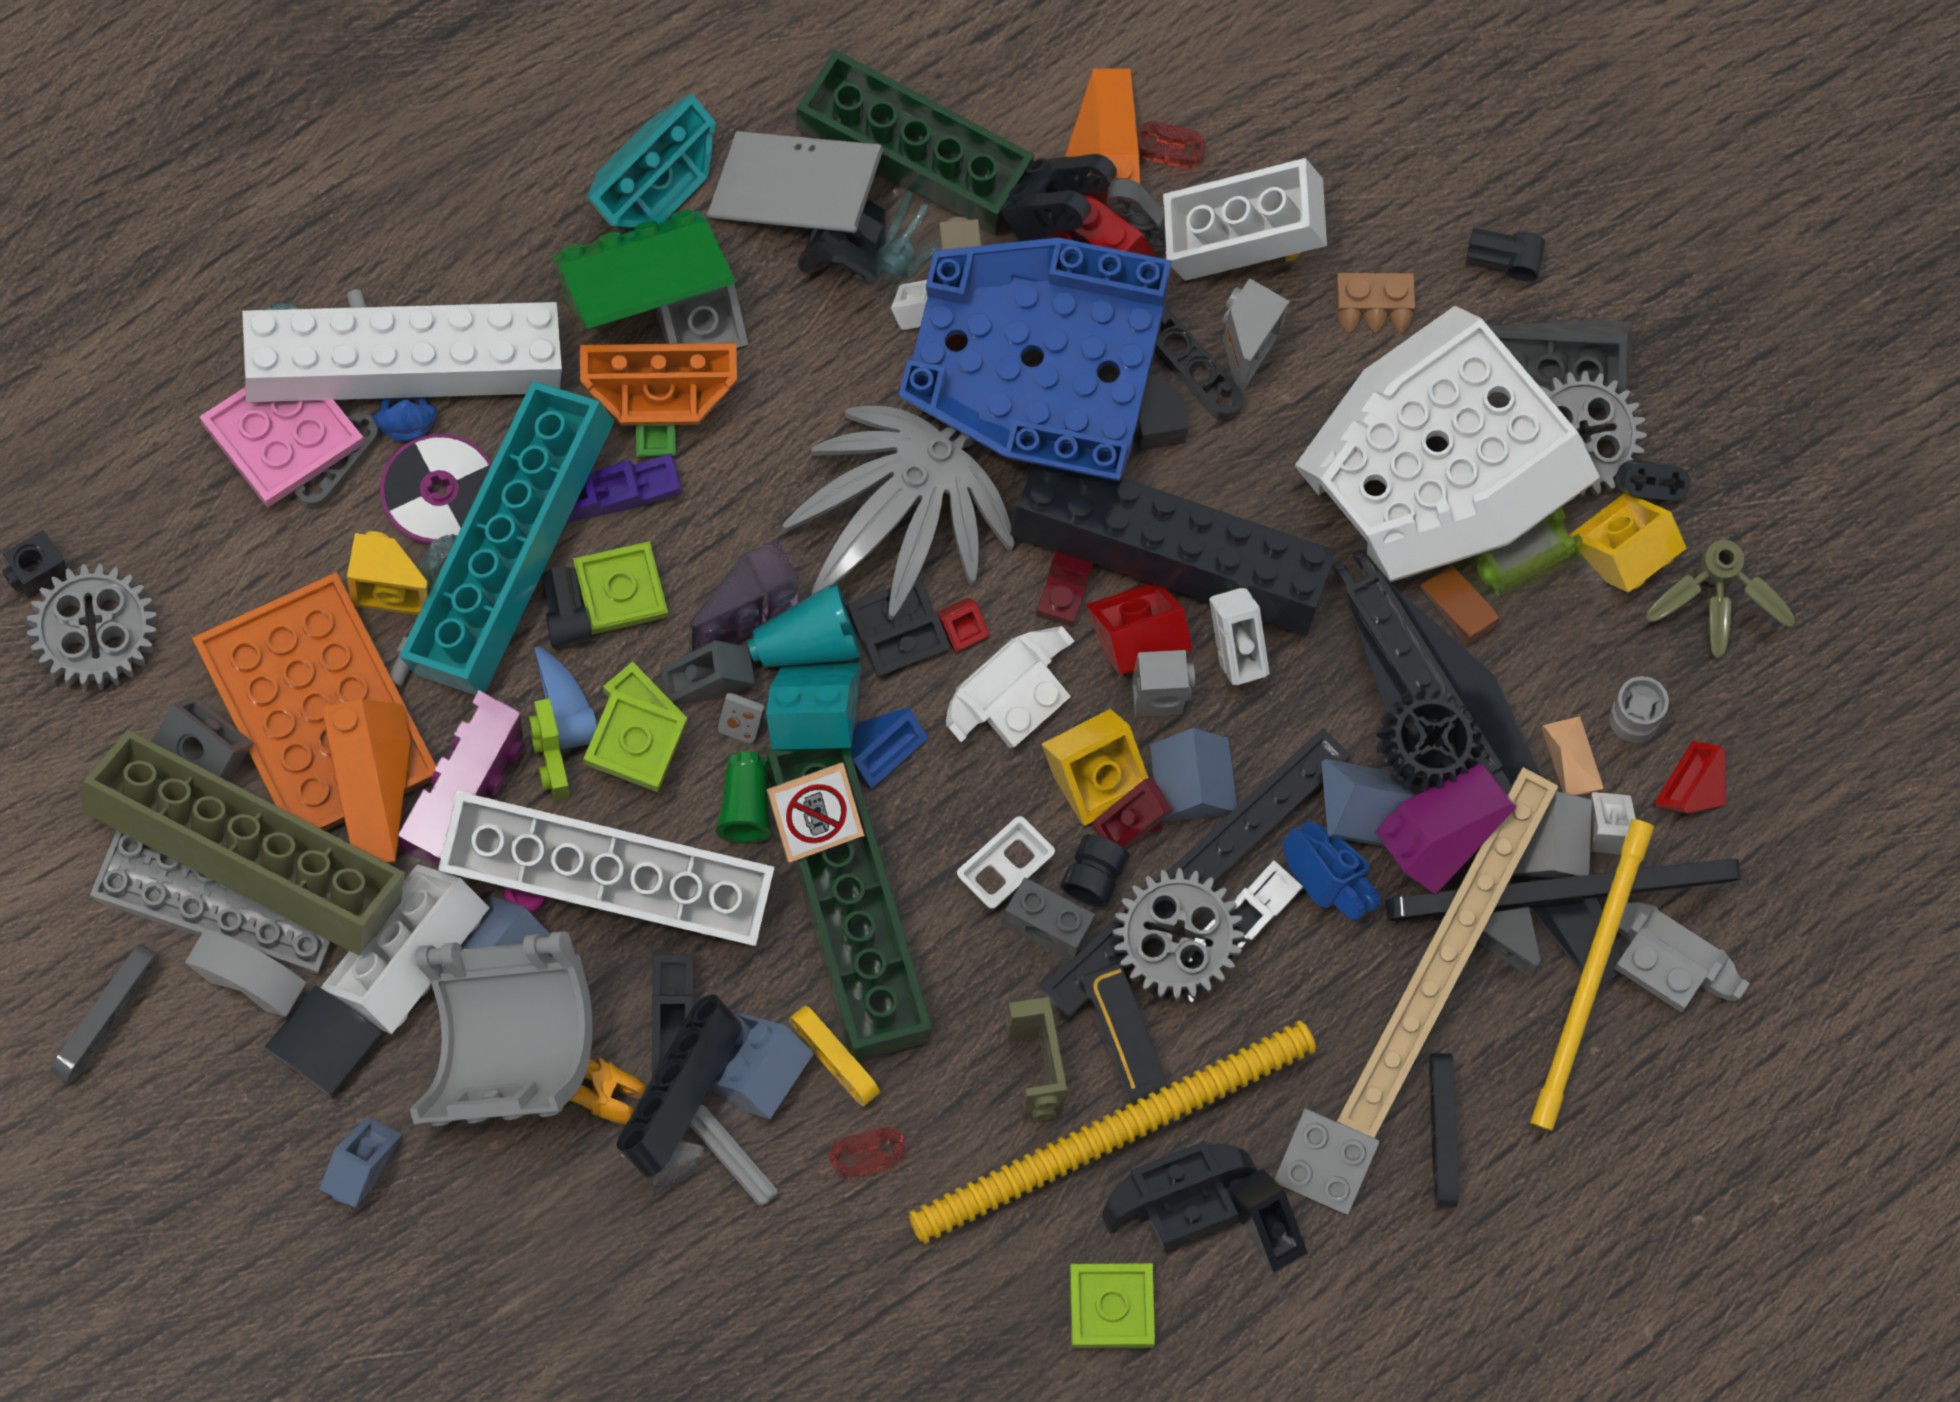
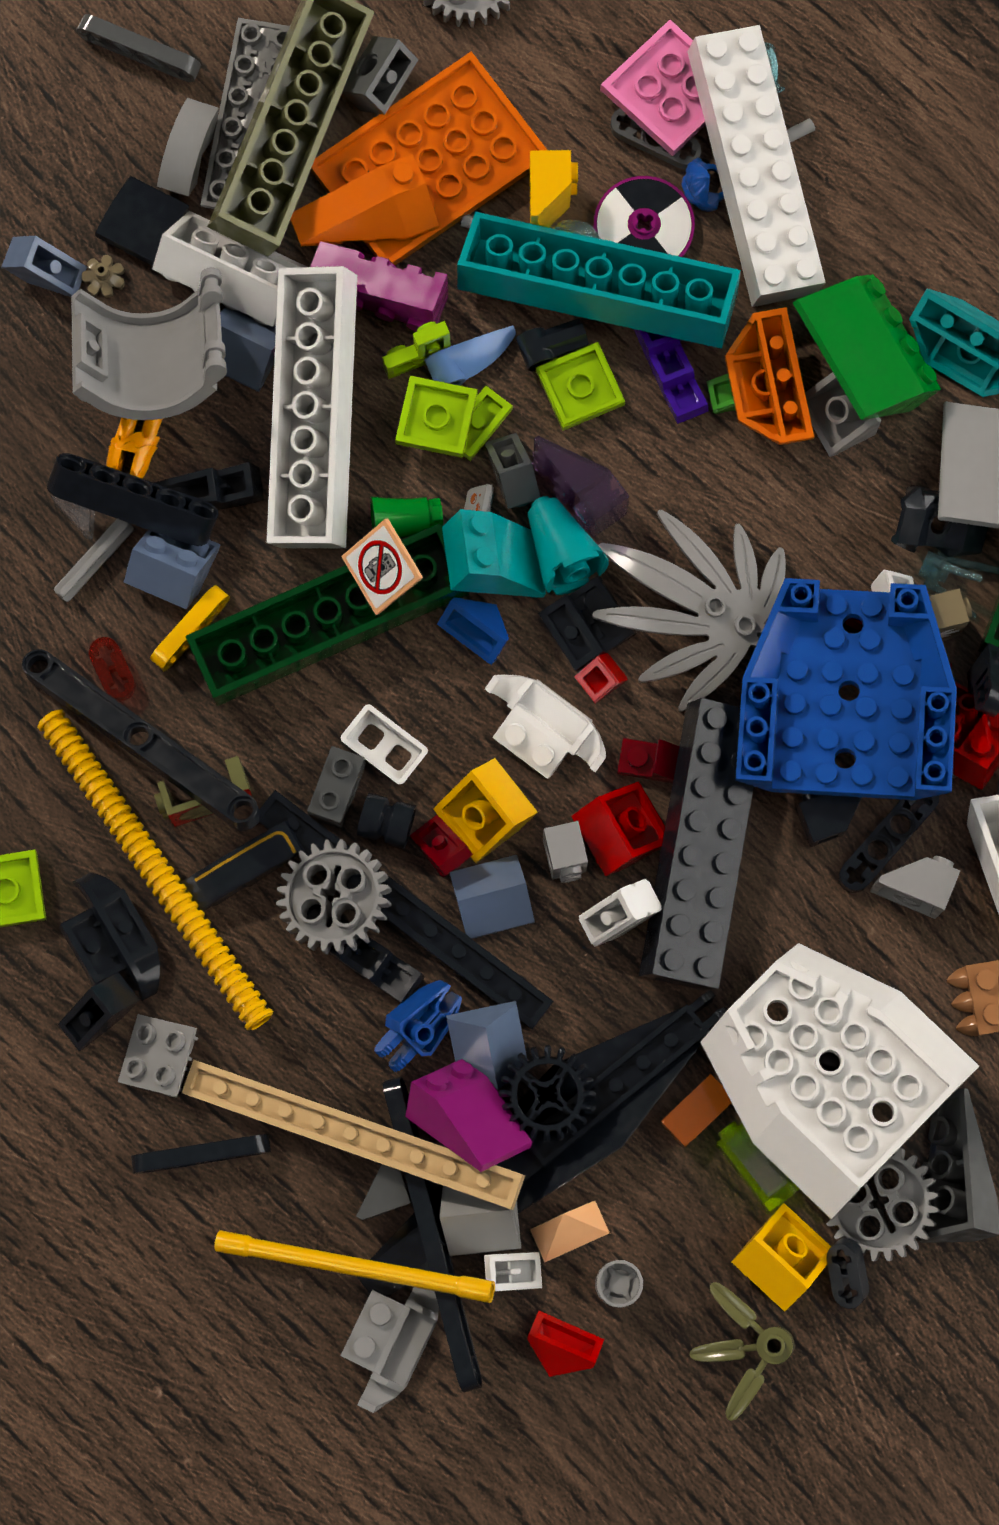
camera: 90 degrees right, 10 degrees up
none -> black beam [22,649,261,831]
none -> dark tan plant [82,255,125,298]

